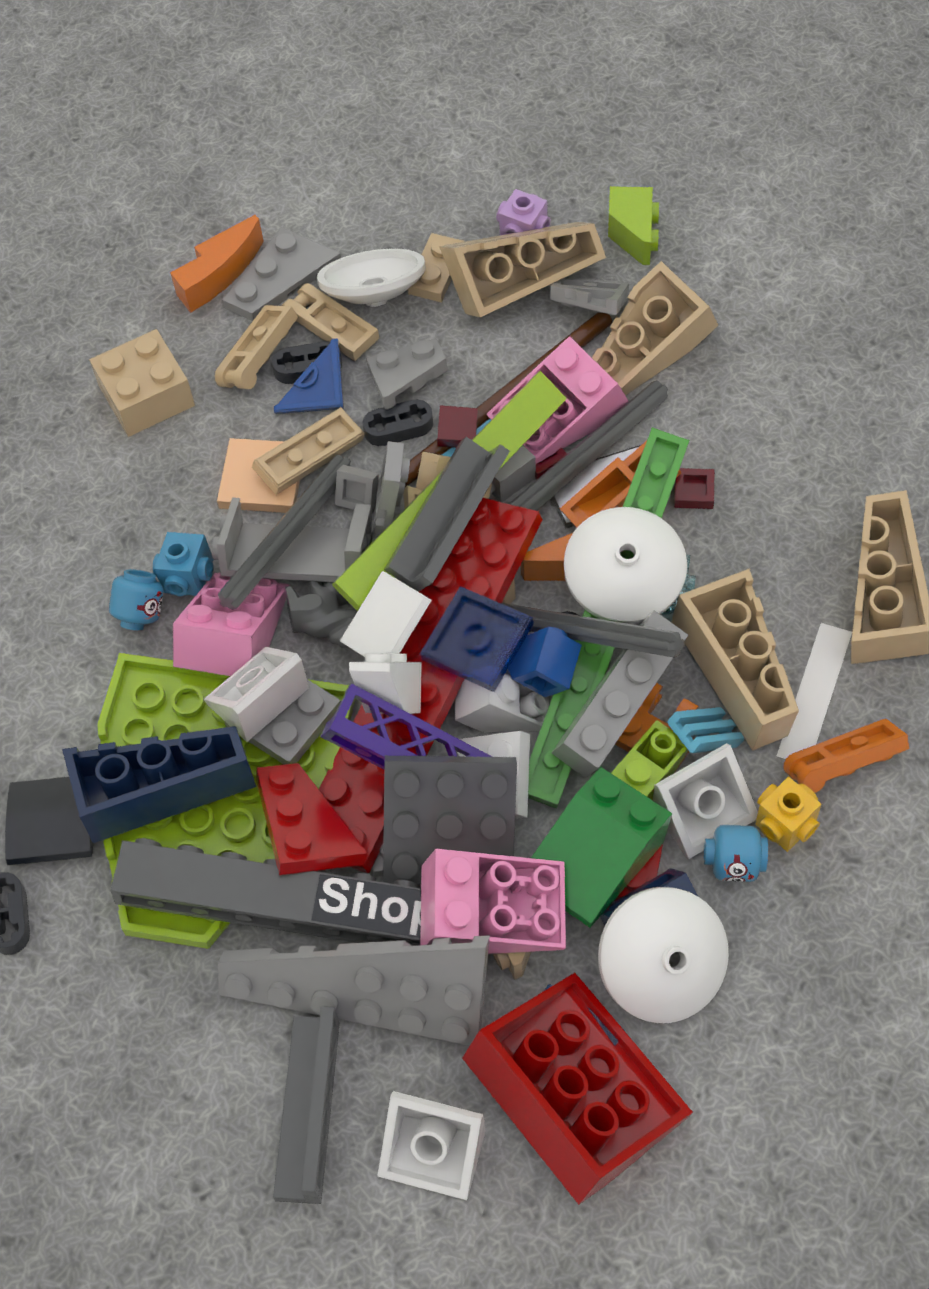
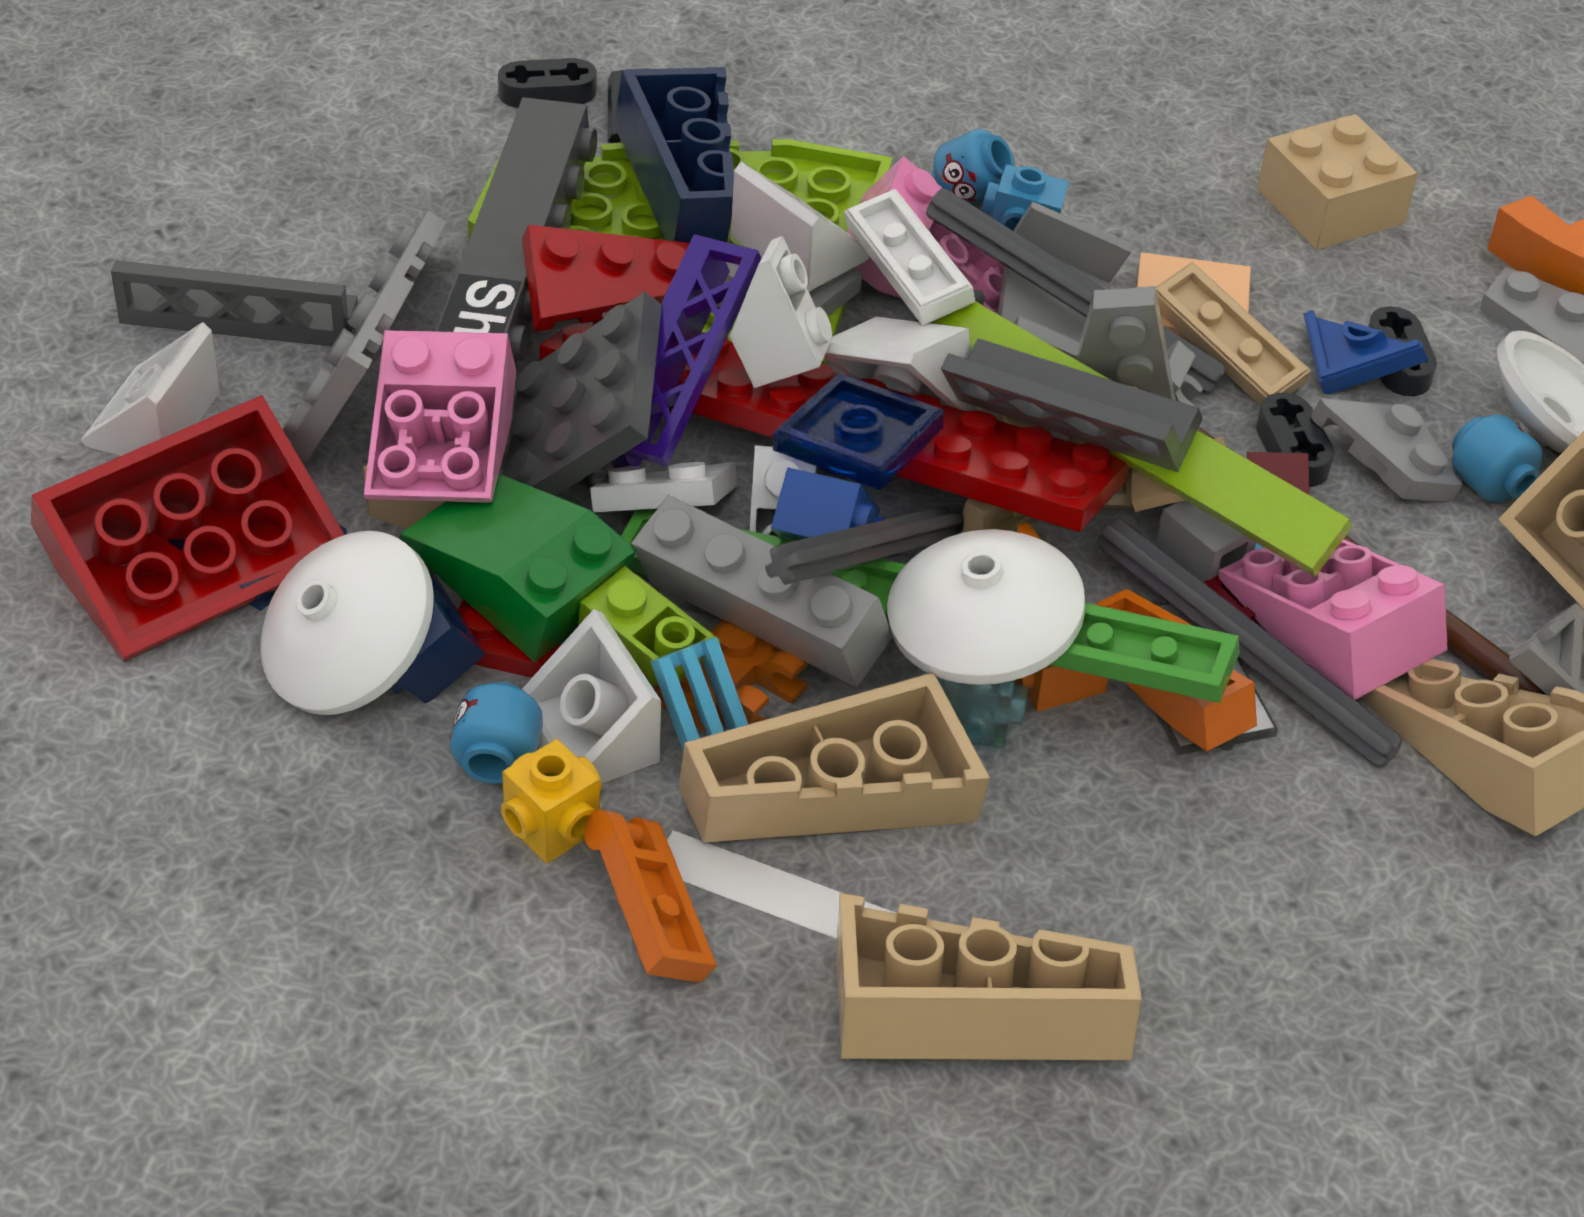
camera: 85 degrees right, 15 degrees down
tan plate [215,305,298,389] -> none
tan plate [281,283,379,361] -> none
dark red tile [674,468,715,509] -> none
none -> white tile [844,189,975,326]
none -> dark azure head [1452,415,1543,503]

